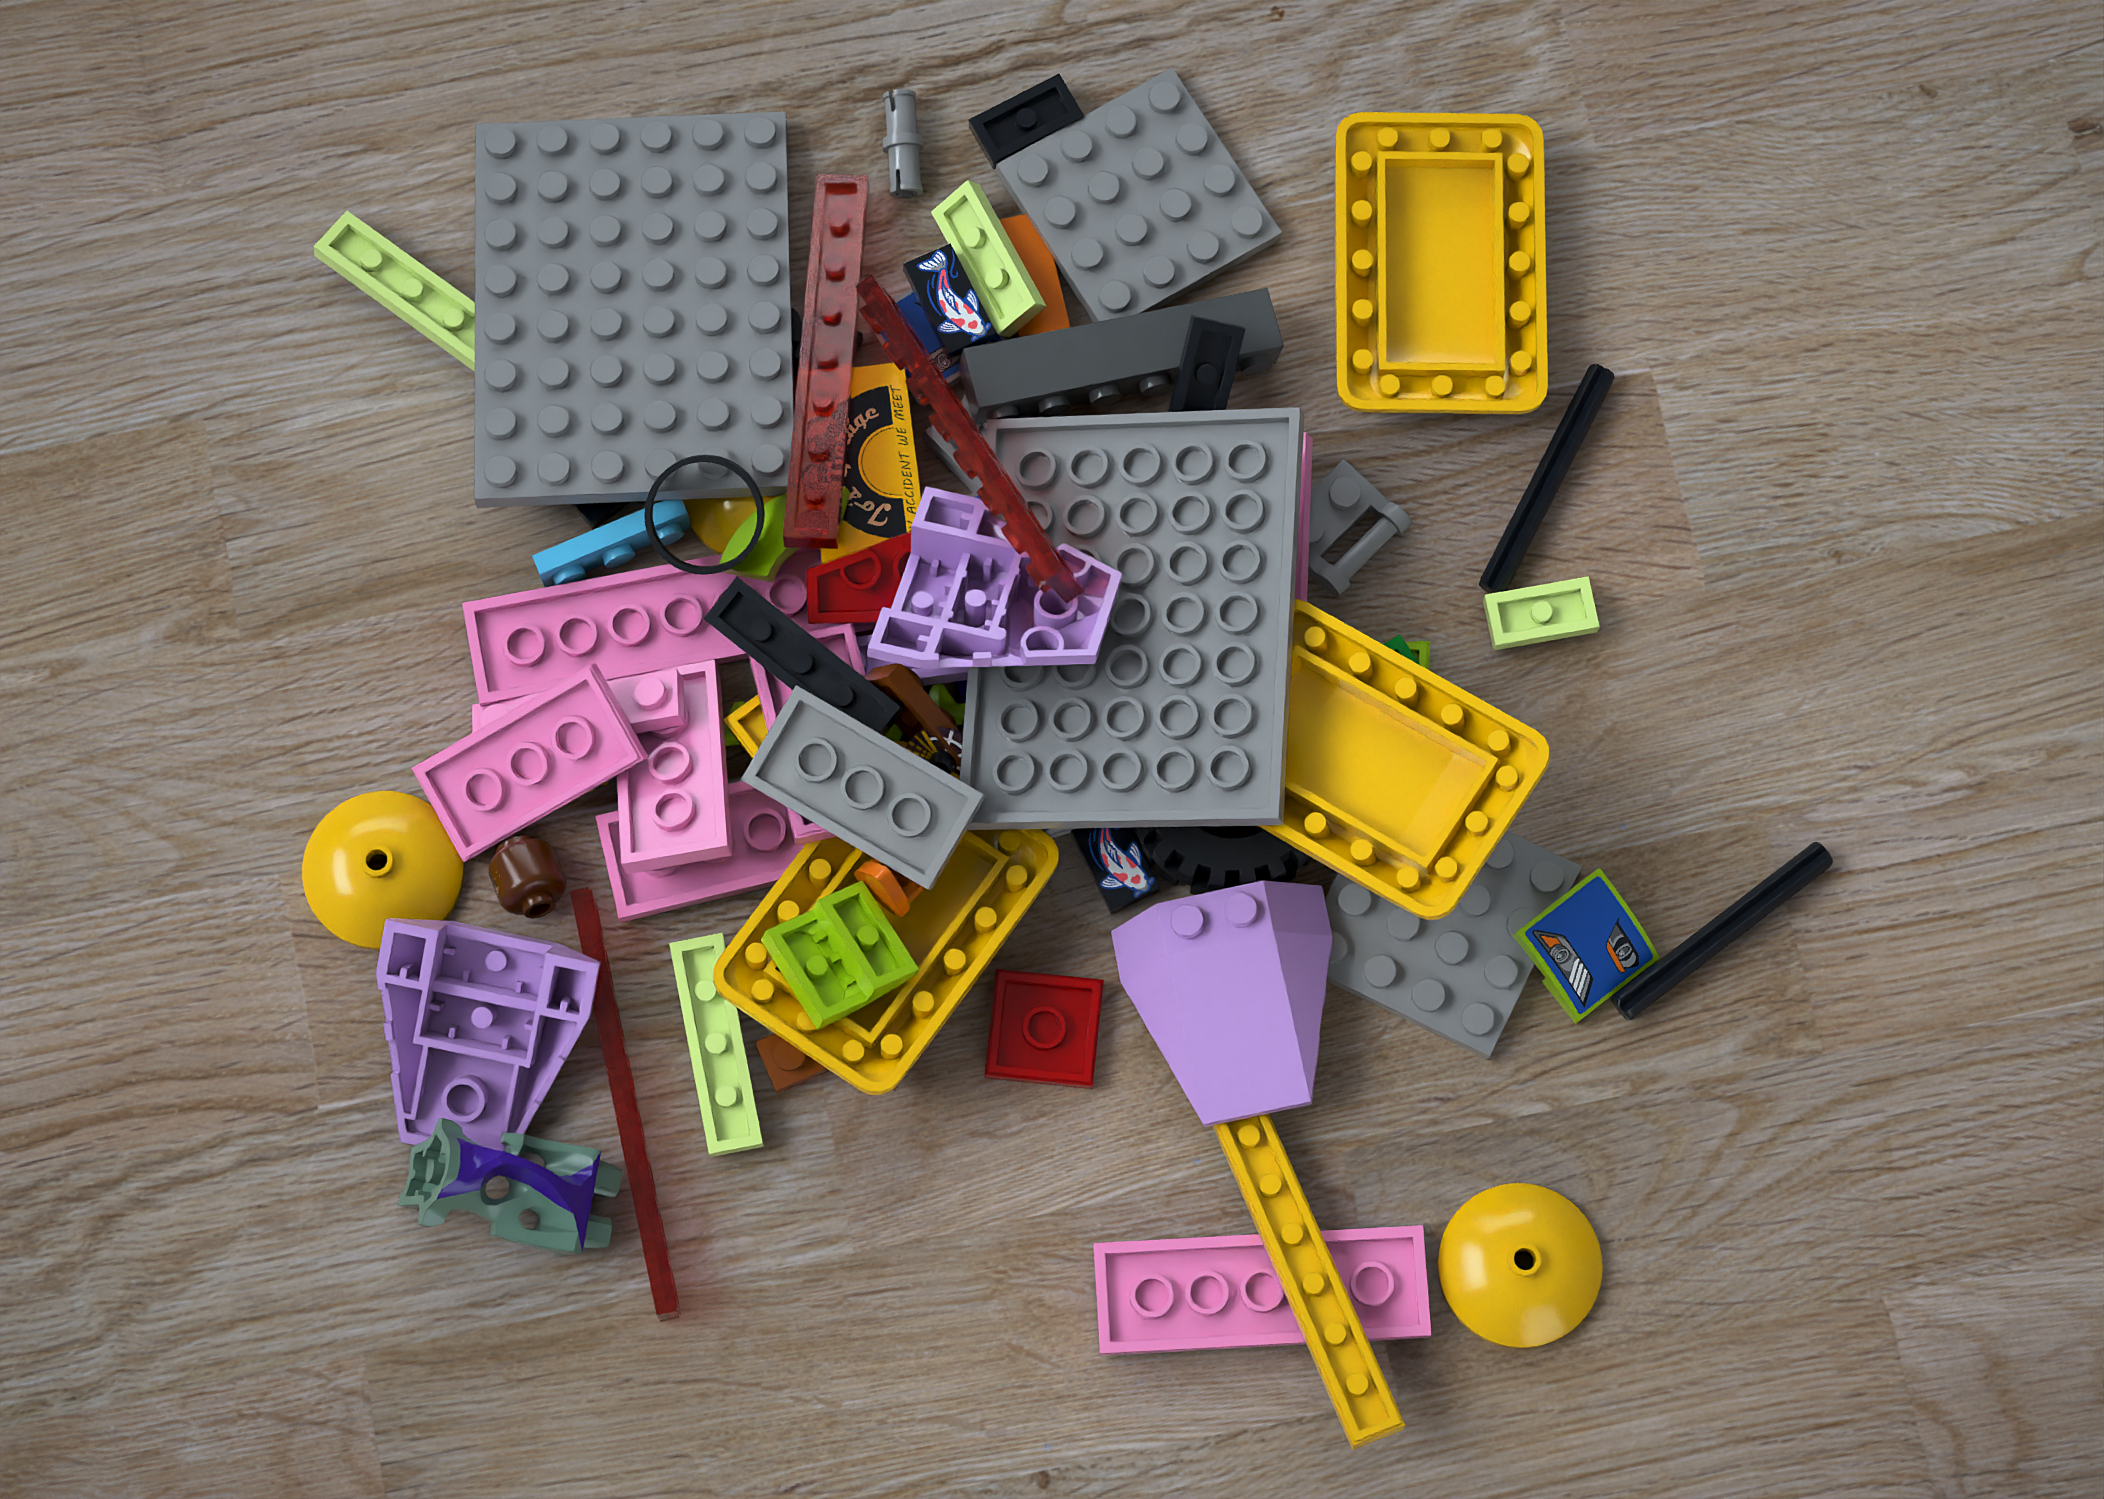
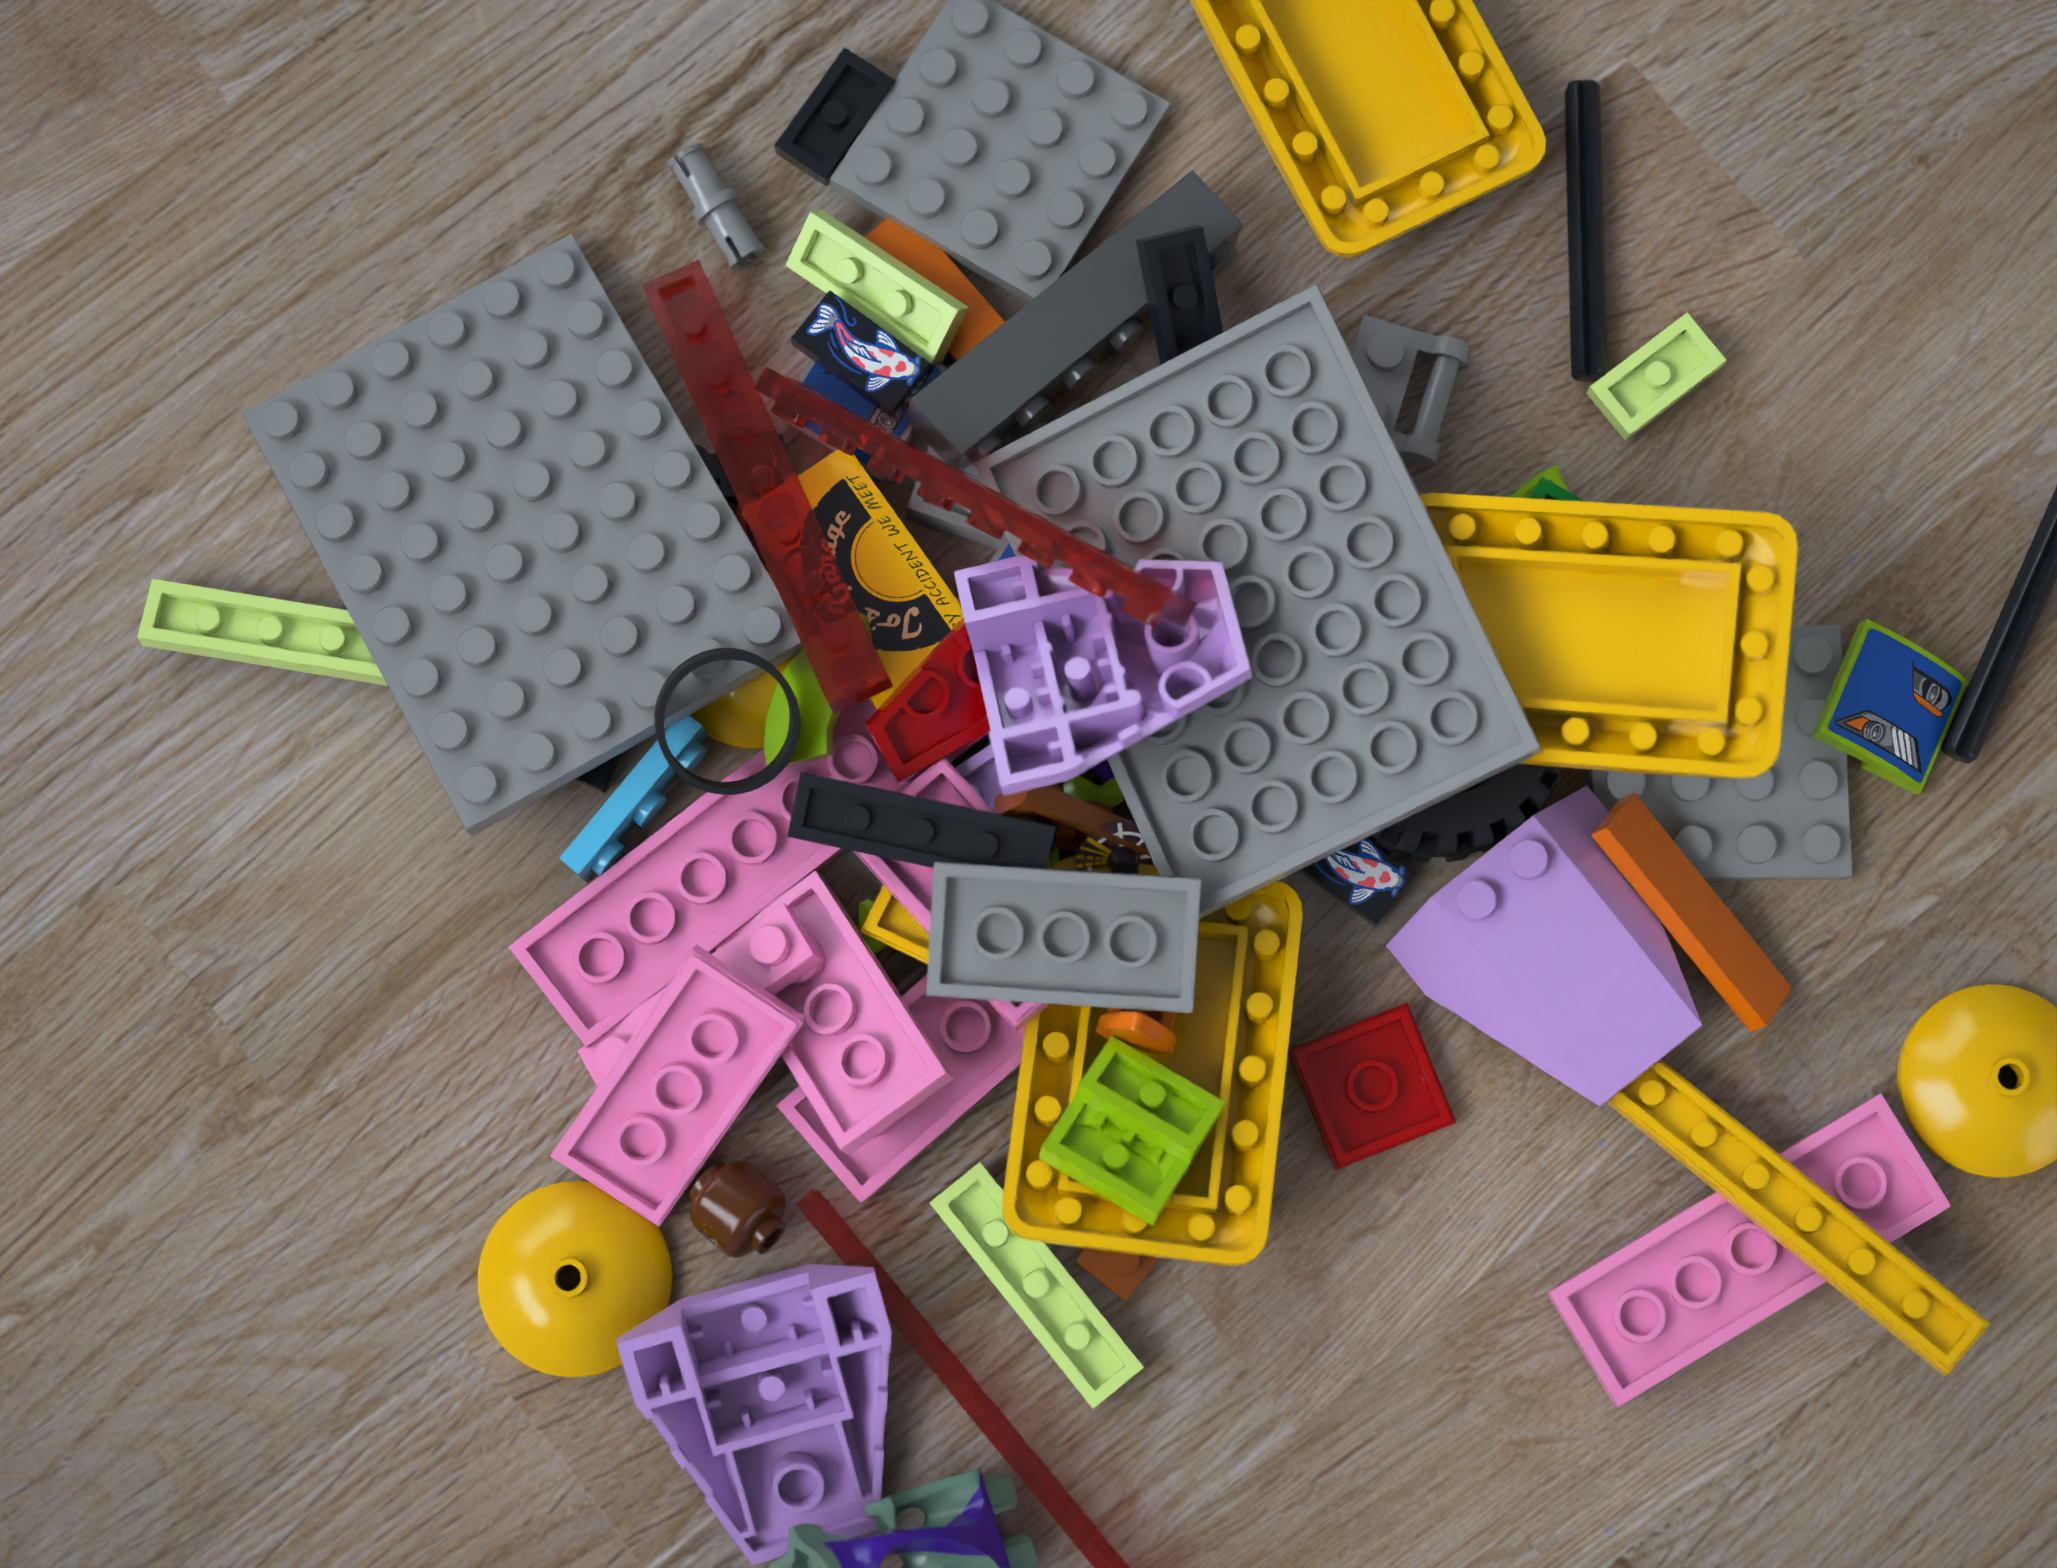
camera: 25 degrees left, 5 degrees up
none -> orange tile [1591,792,1793,1032]

